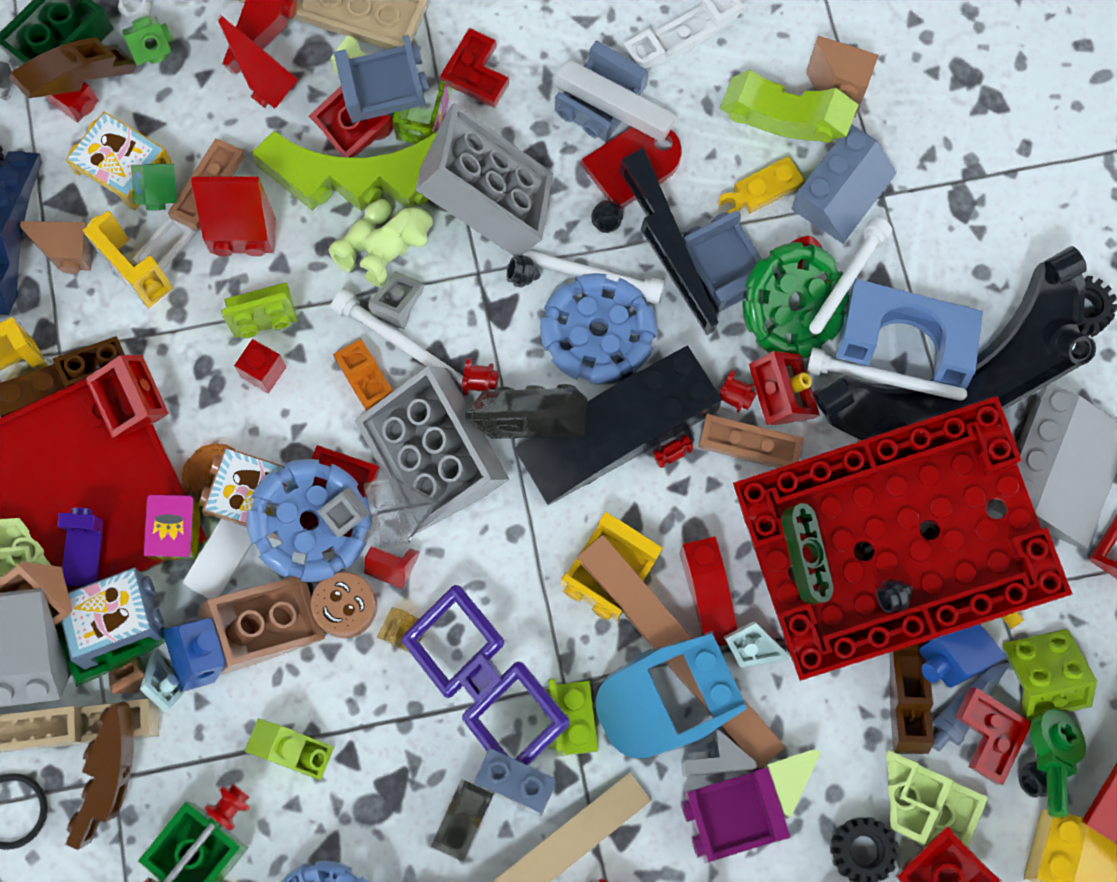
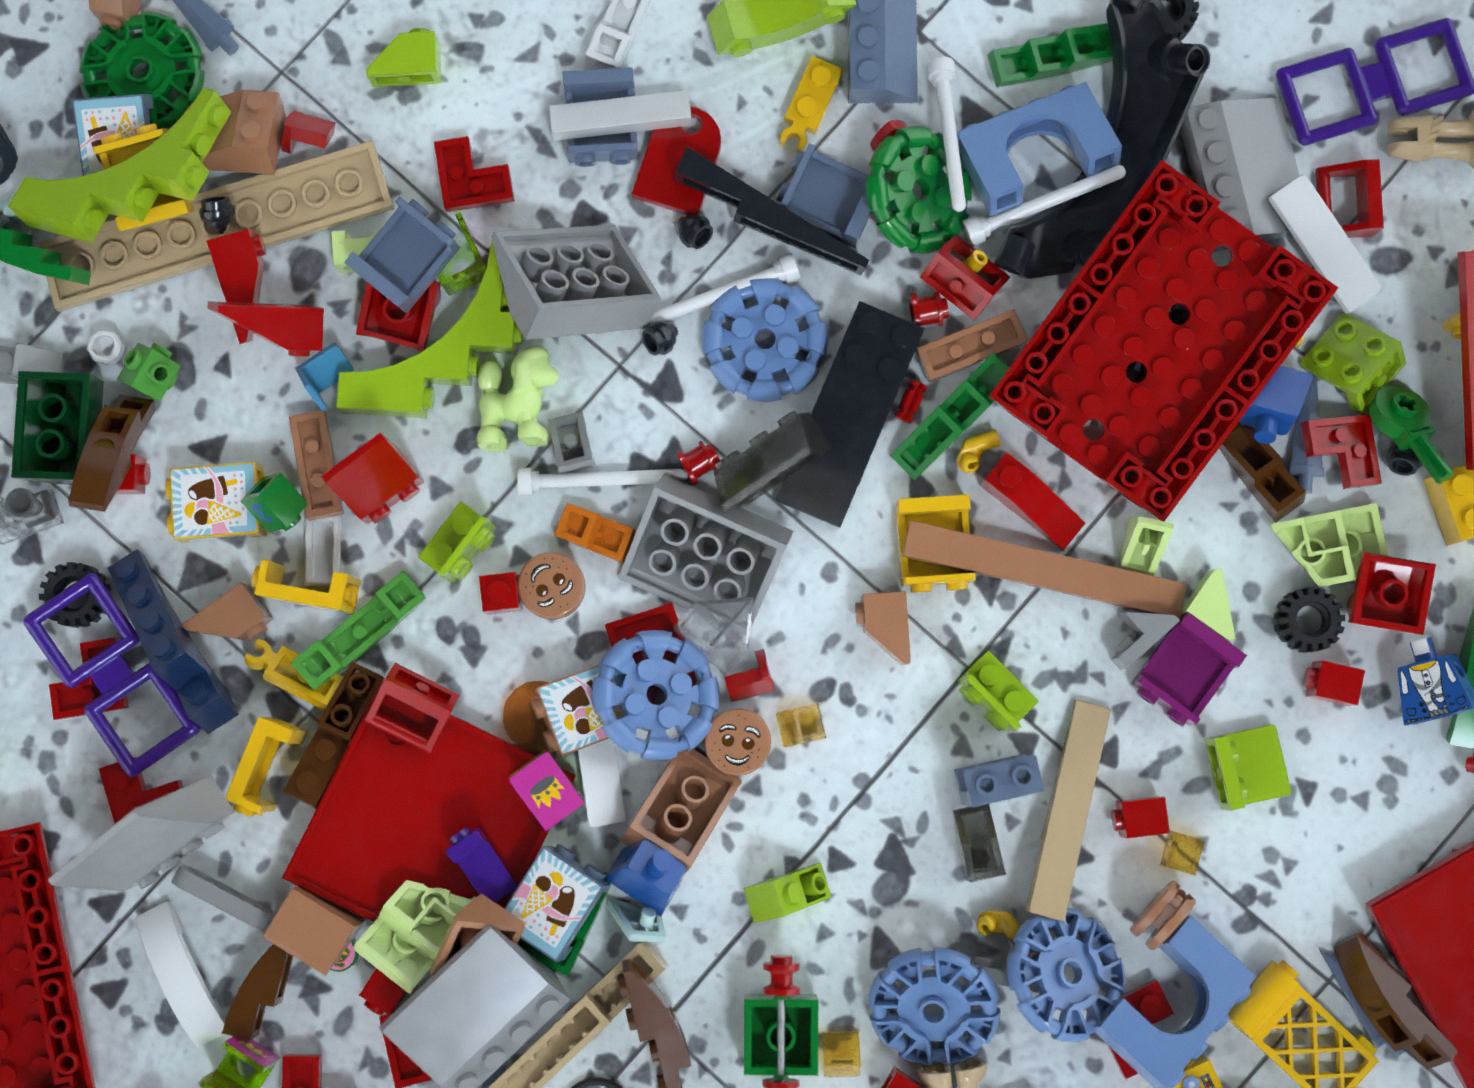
camera: 35 degrees left, 10 degrees up
nougat slope [108,657,144,694] -> none
light grey slope [317,487,370,538] -> none
dark purple bar [401,585,570,765] -> none
dark azure slope [596,631,748,758] -> none
light aqua piece [724,621,790,668] -> none
dark green beam [781,503,833,605] -> none
black plate [876,579,914,614] -> none
none -> yellow plate [245,639,343,711]
none -> bright green slope [290,571,426,690]
none -> dark azure bracket [295,342,354,411]
none -> nougat head [518,552,586,620]
none -> nougat slope [855,591,911,665]
none -> green slope [890,352,1010,481]
none -> yellow arm [957,429,1000,474]
none -> green slope [987,23,1113,87]
none -> yellowish green slope [1118,516,1174,576]
none -> white slope [1268,174,1382,315]

